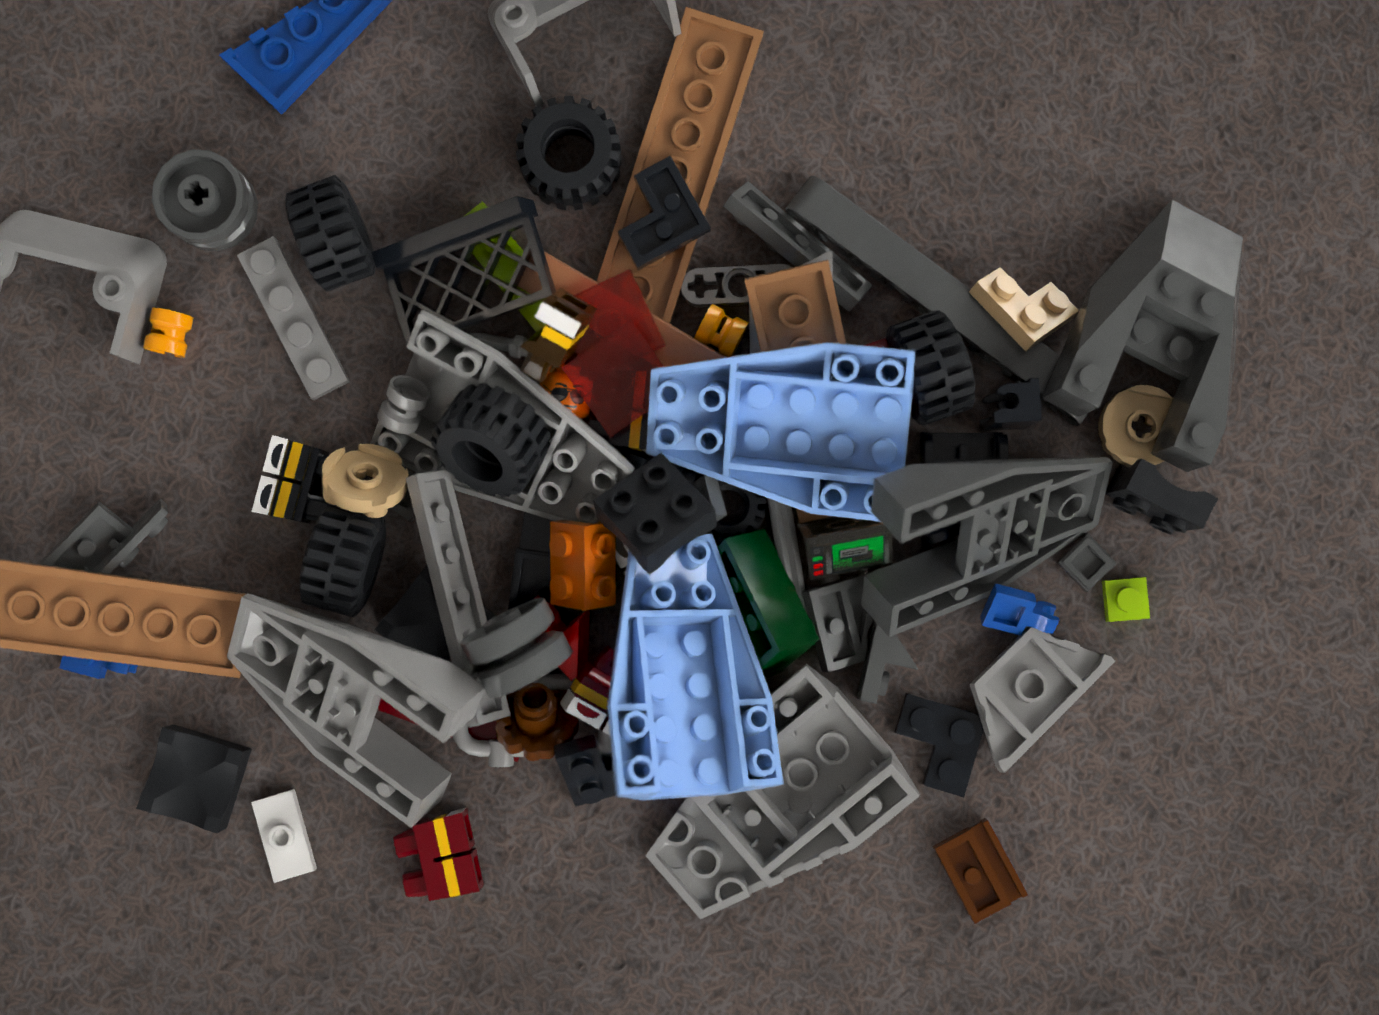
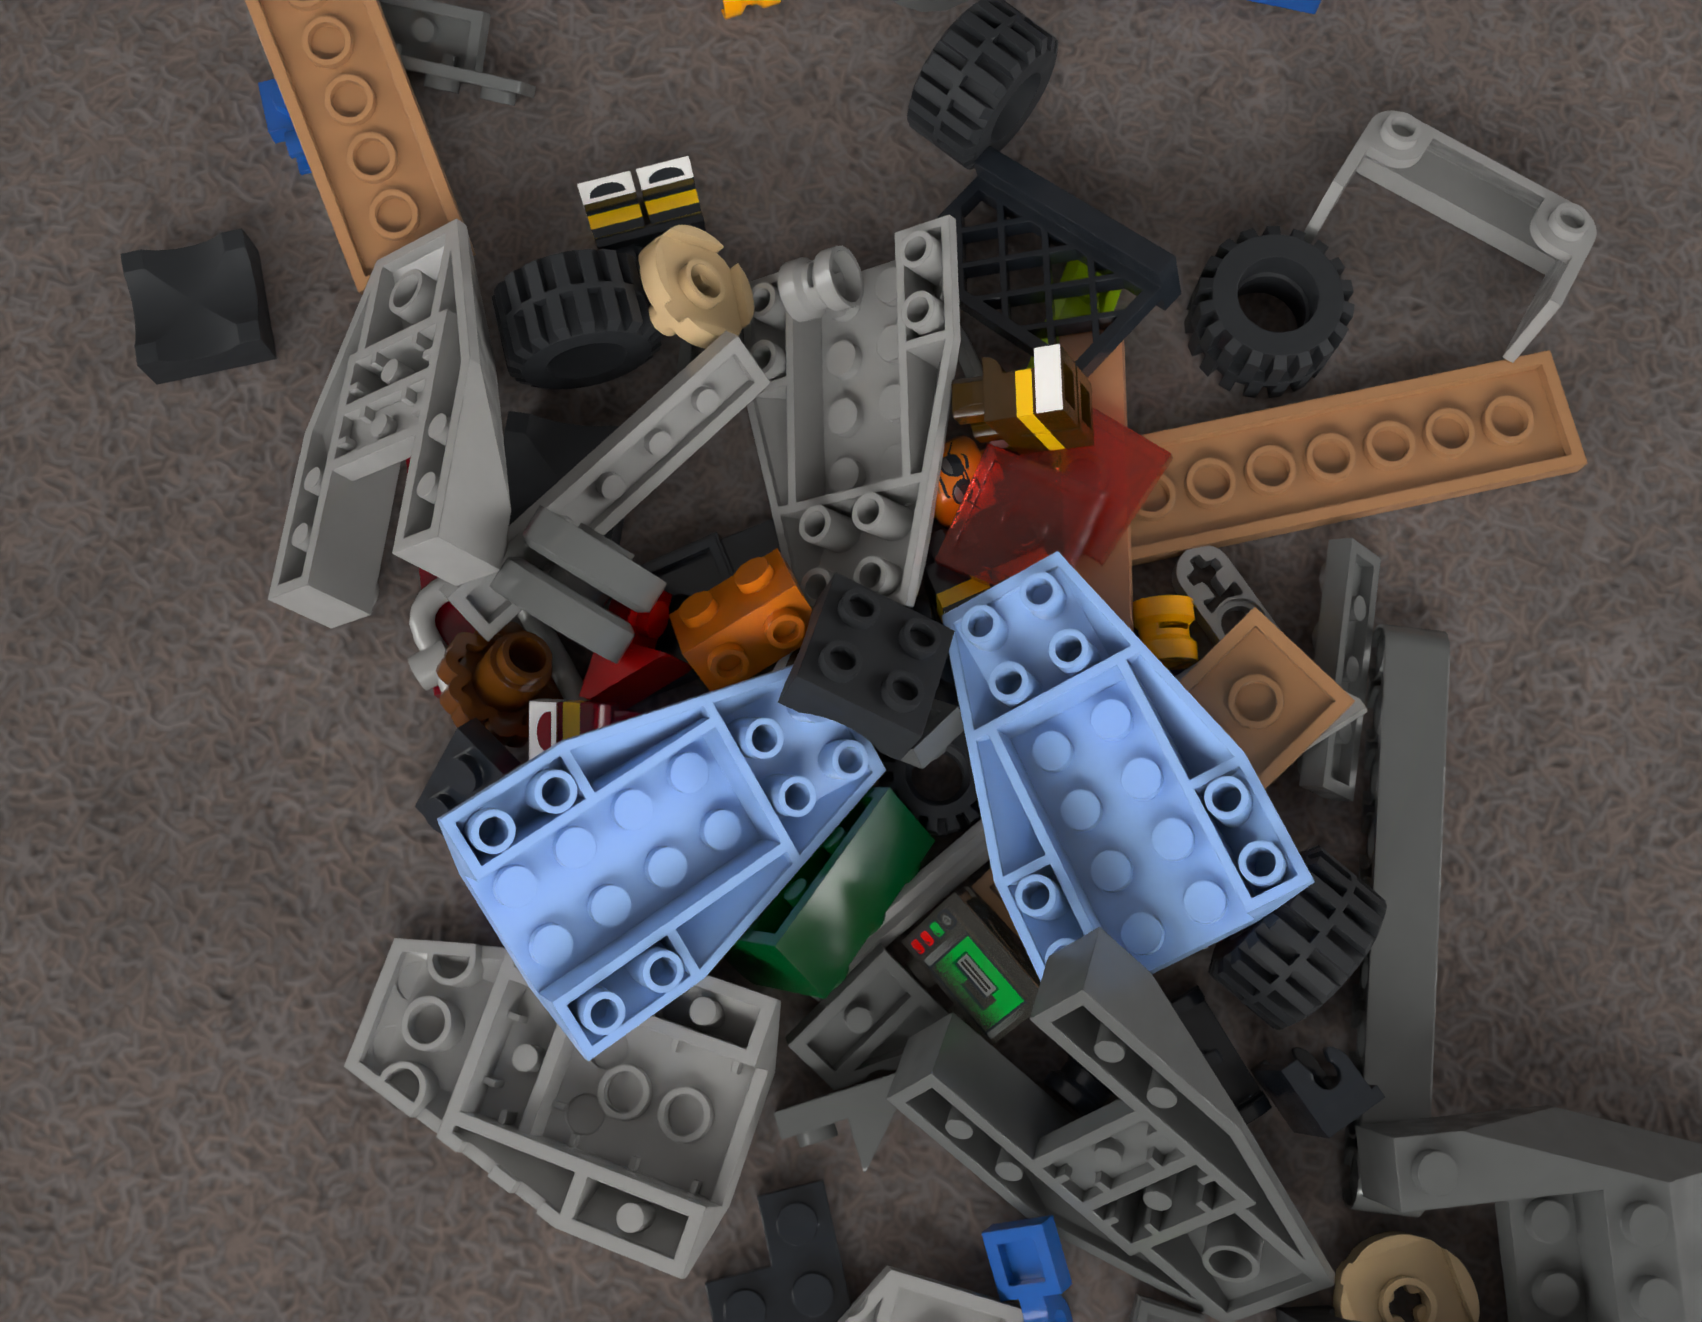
camera: 60 degrees right, 10 degrees down
light grey plate [237,236,350,400] -> none
white plate [251,789,317,883] -> none
dark red hips [393,807,484,901] -> none
black tyre [431,383,551,497] -> none
black plate [618,156,711,271] -> none
tan plate [969,267,1079,351] -> none

